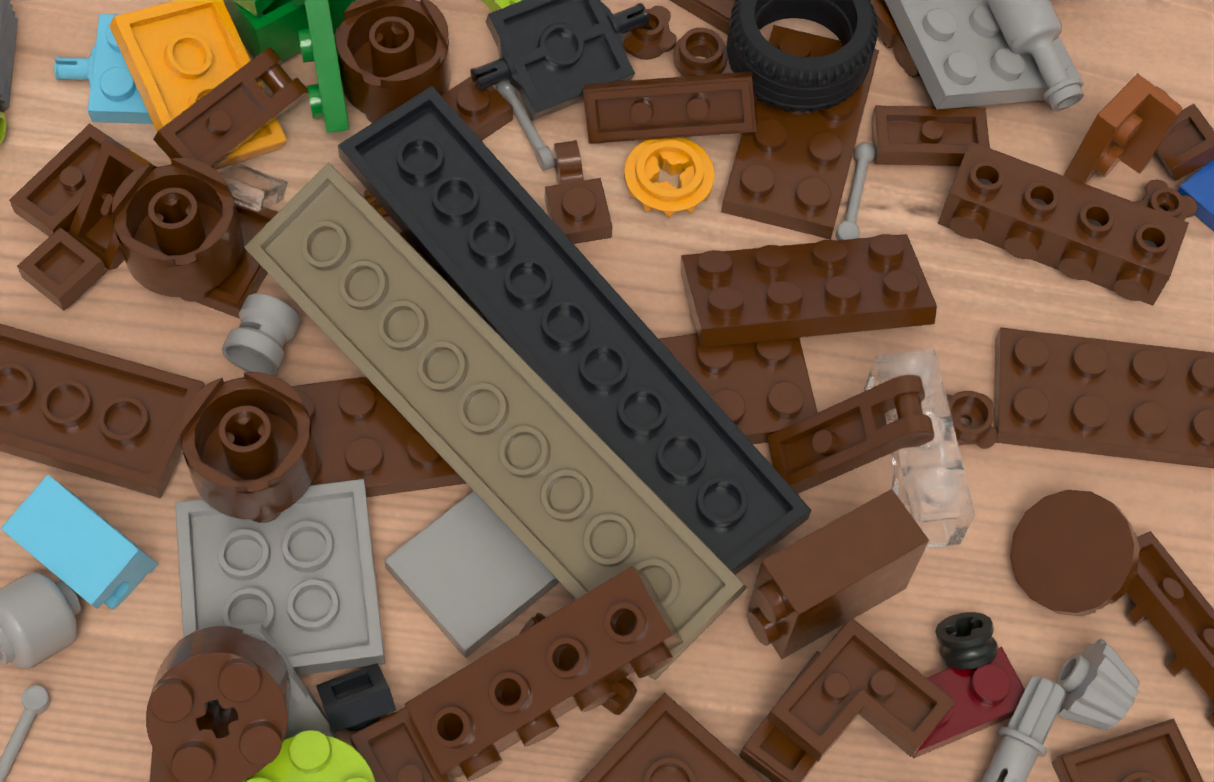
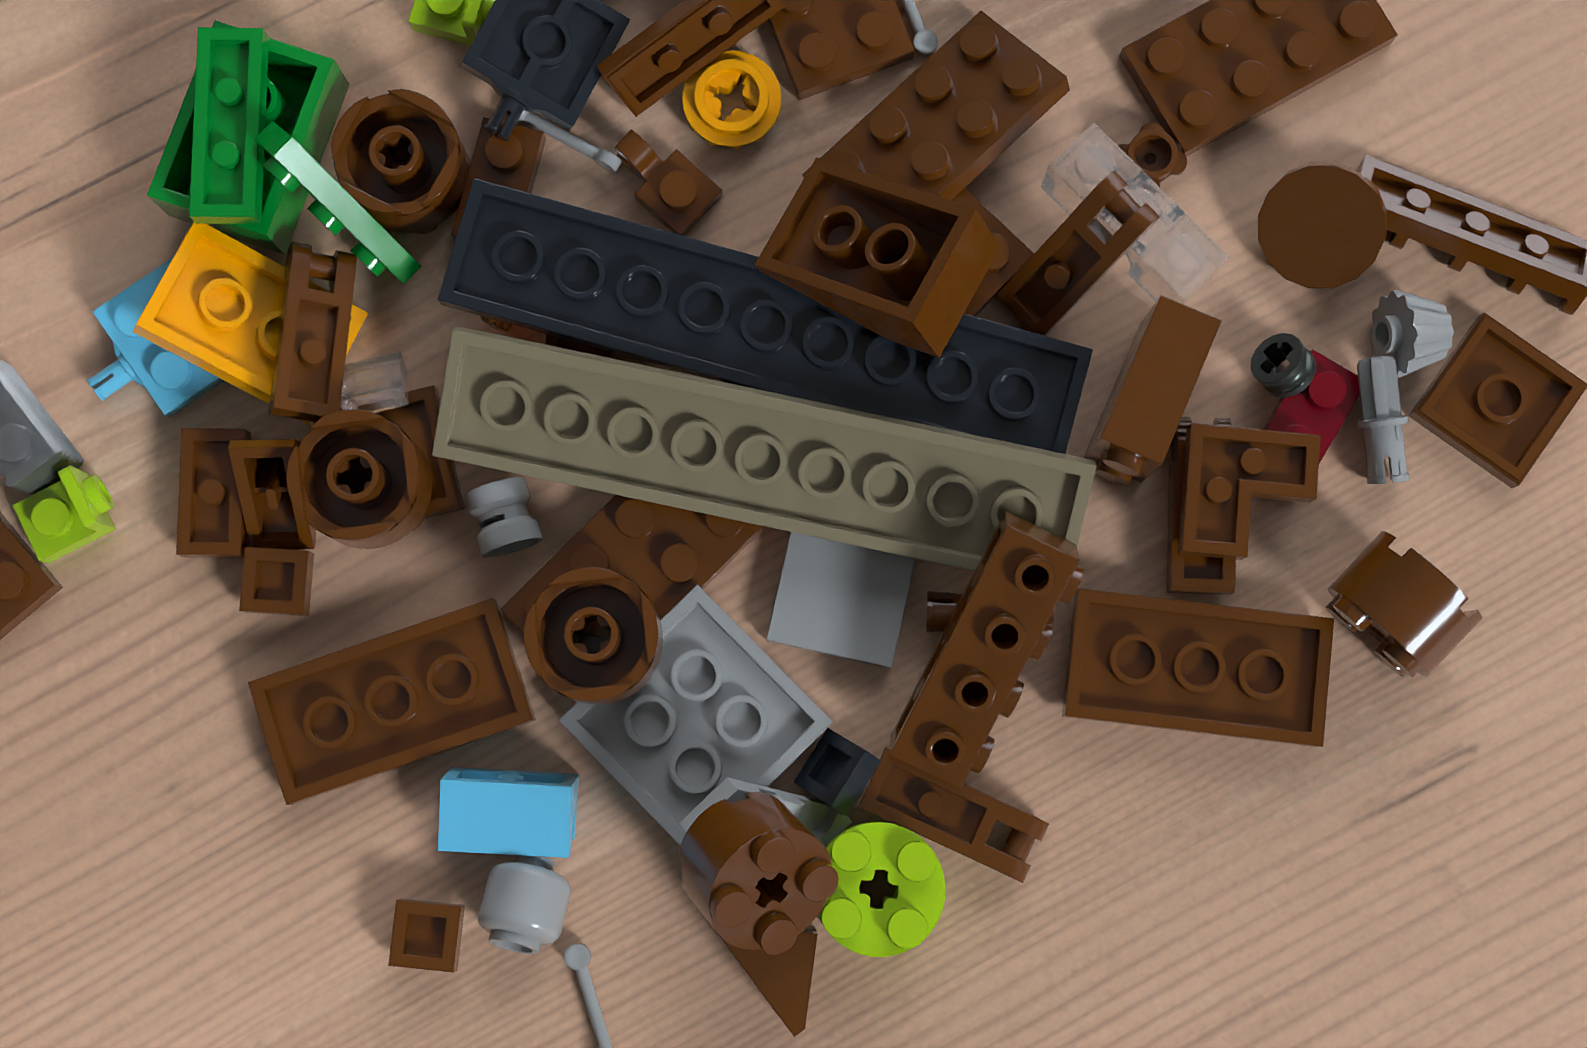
camera: 30 degrees left, 20 degrees up
none -> reddish brown slope [755,157,1000,358]

